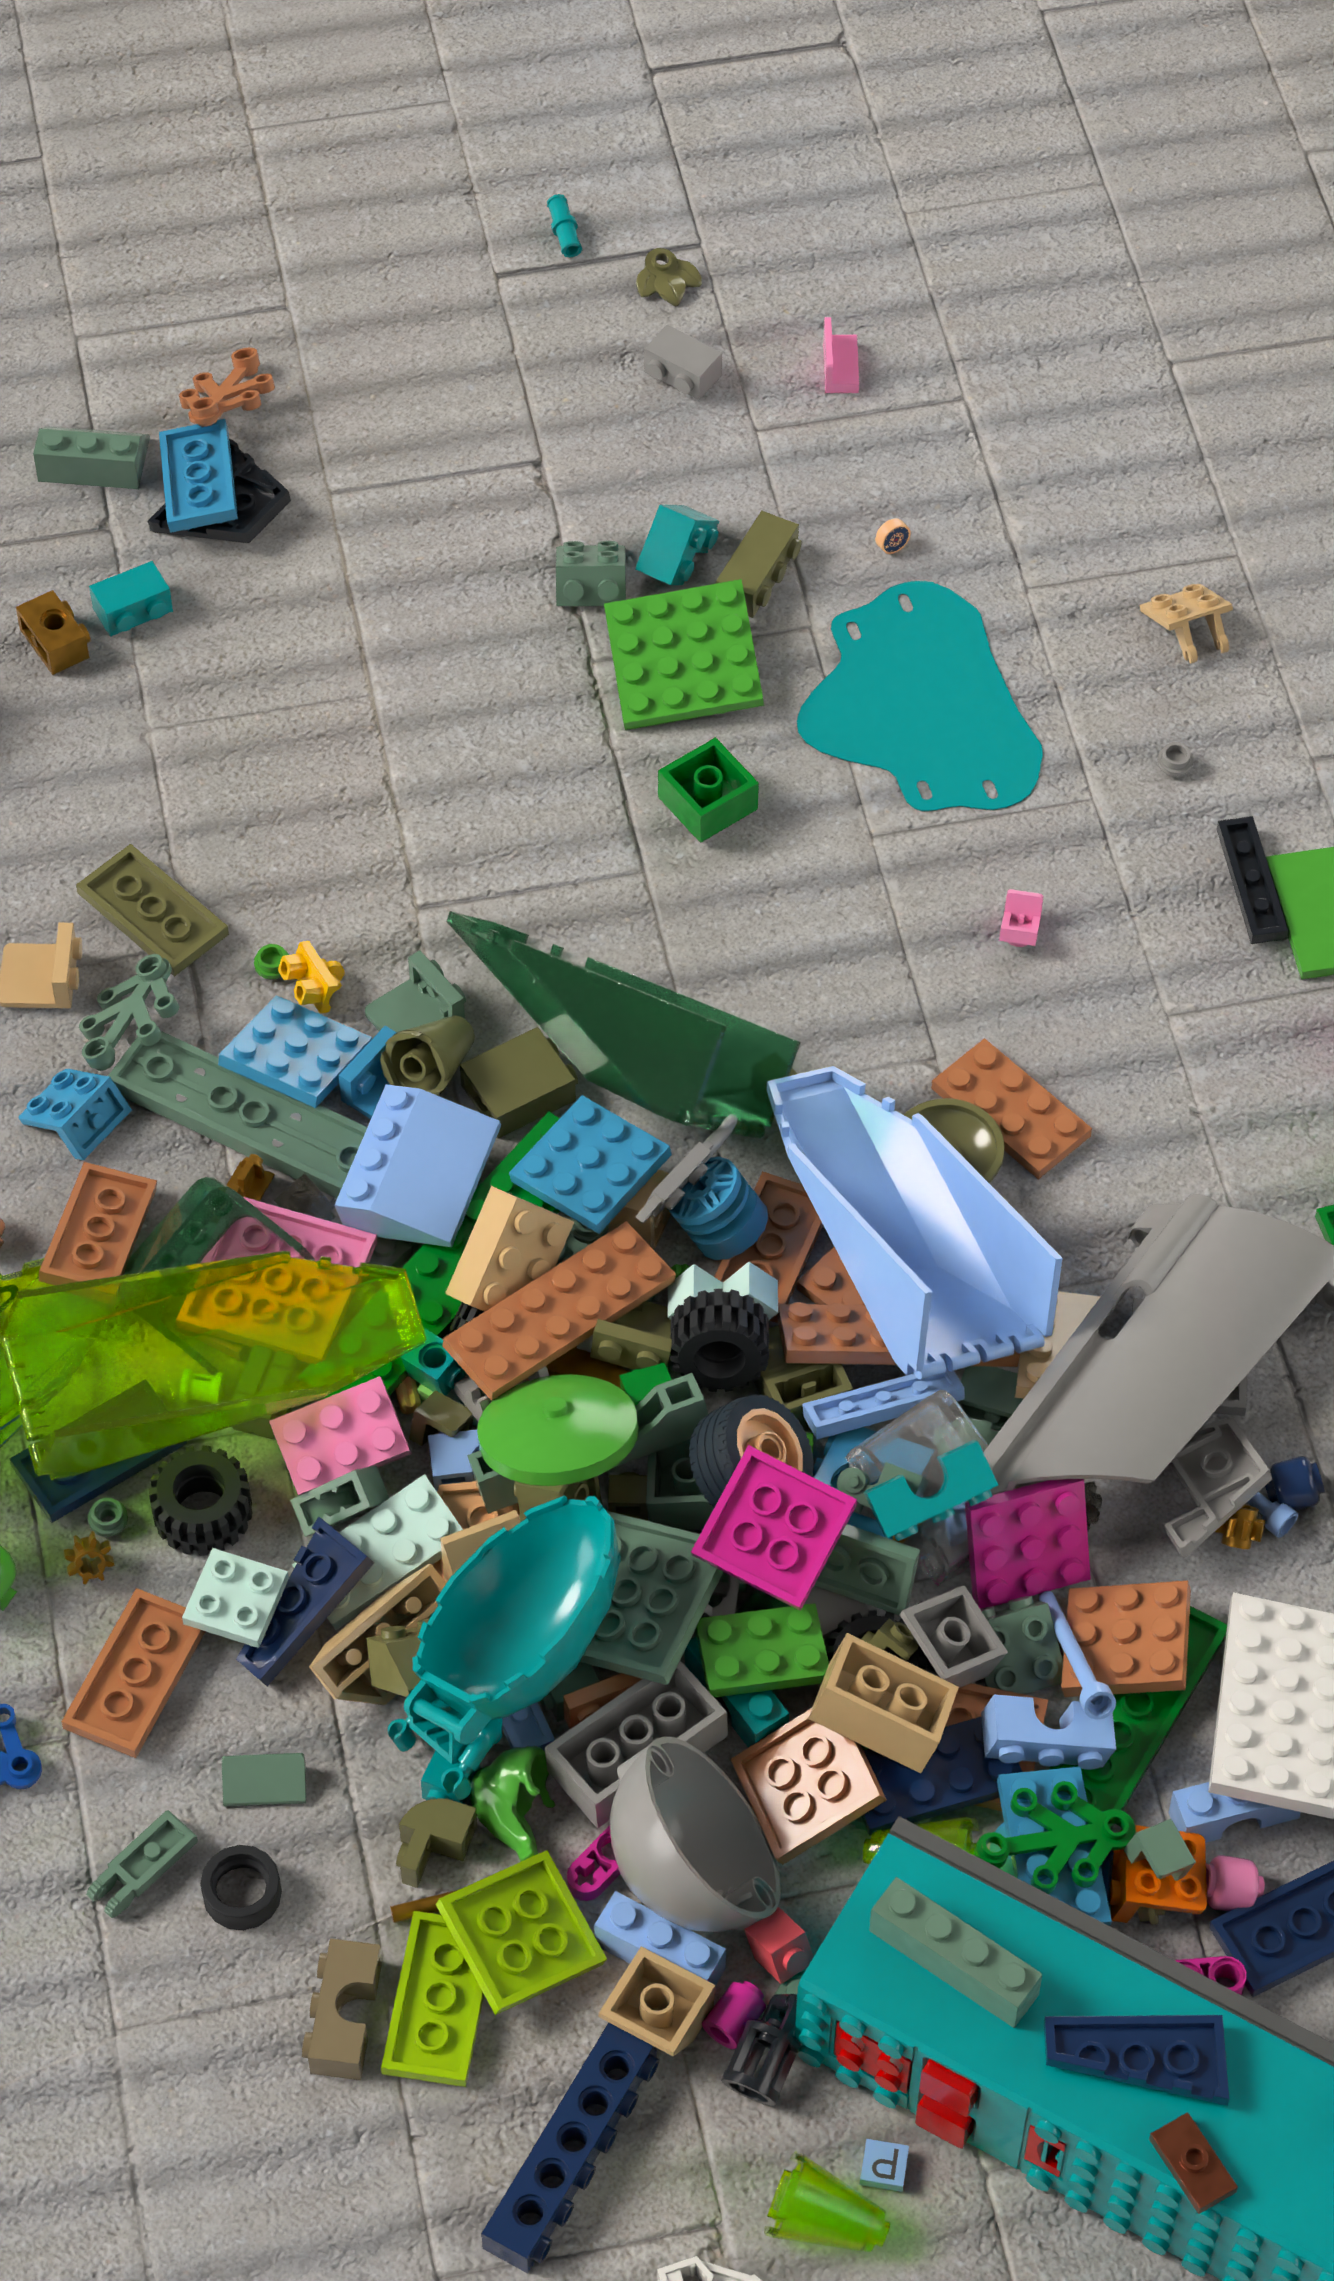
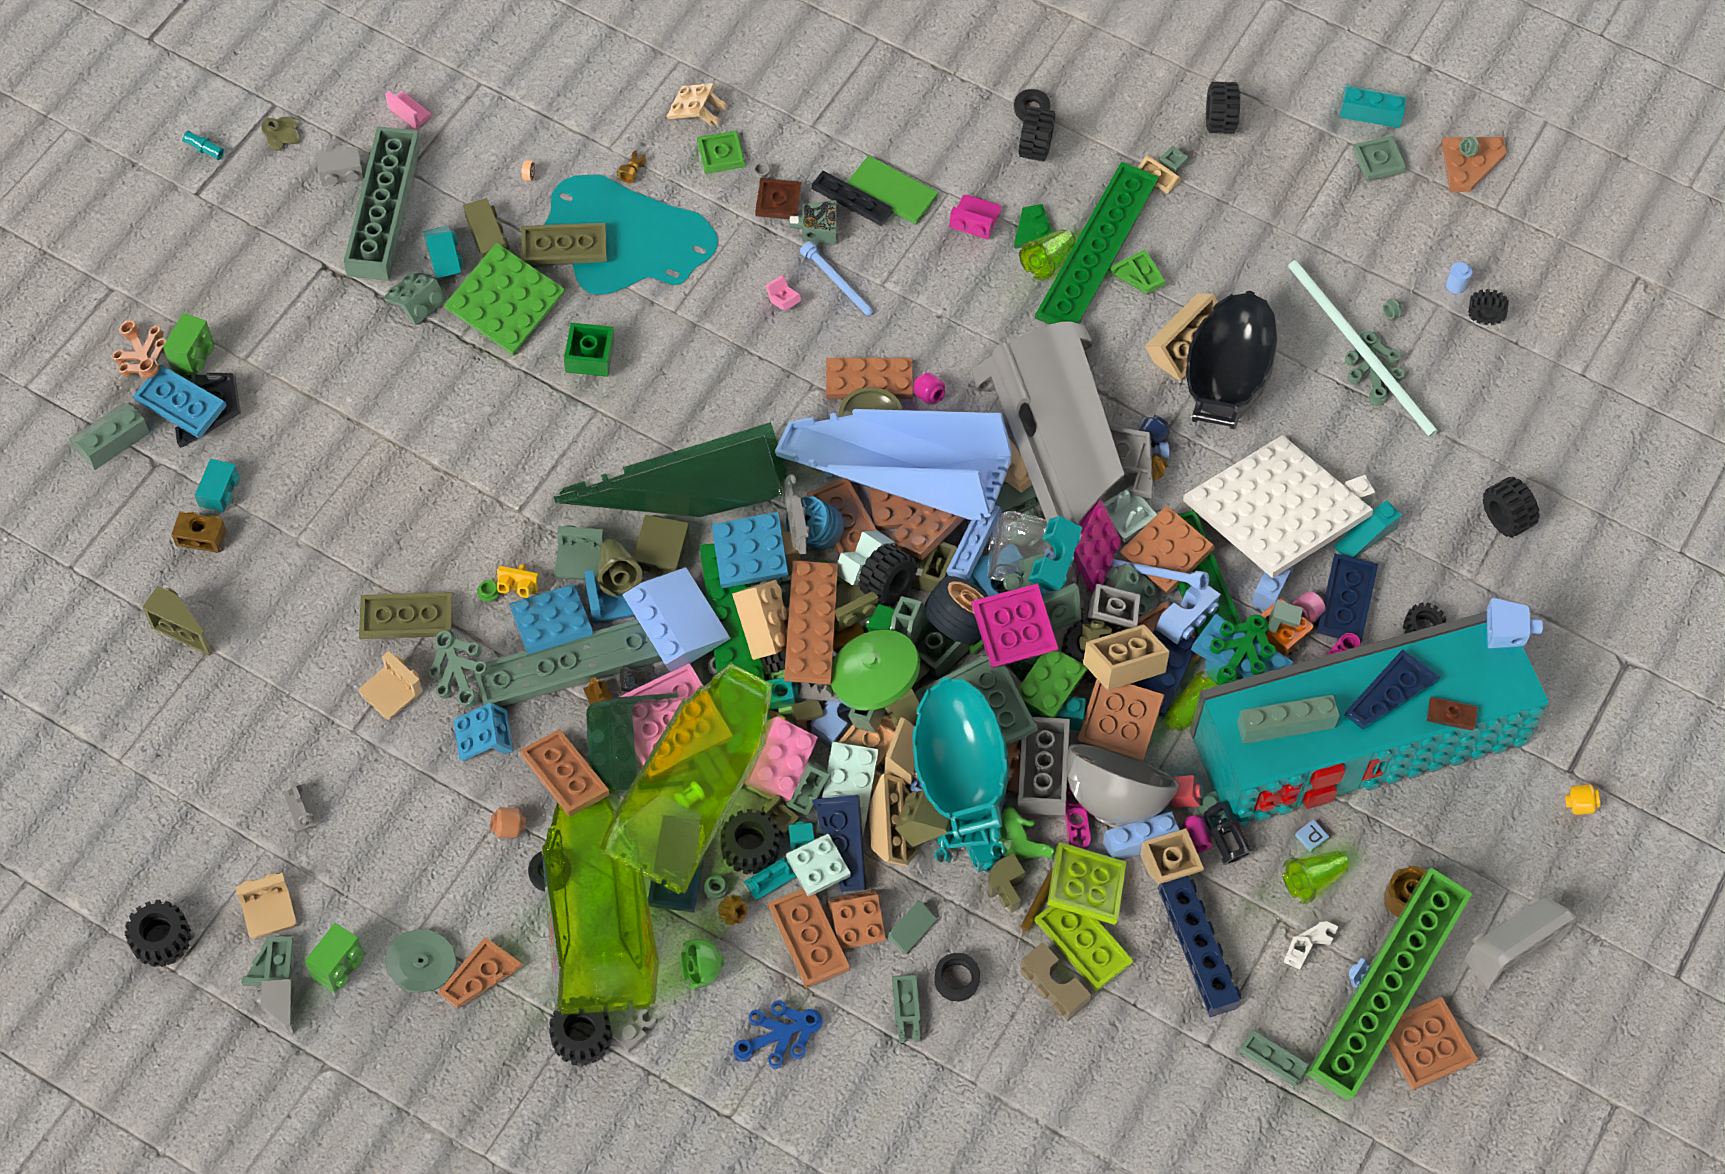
camera: 50 degrees left, 5 degrees up
none -> bright green brick [163,313,215,375]
none -> sand green brick [344,126,421,281]
none -> olive plate [521,223,607,265]
none -> pearl gold piece [617,150,646,183]
none -> bright green tile [697,131,745,174]
none -> teal hinge [744,858,796,901]
none -> copper plate [755,178,801,220]
none -> olive bracket [762,795,799,837]
none -> teal plate [789,822,814,851]
none -> torso [790,200,836,245]
none -> light blue piece [800,241,873,316]
none -> nougat bracket [828,890,885,949]
none -> dark pink head [913,372,945,404]
none -> light aqua plate [1103,486,1157,543]

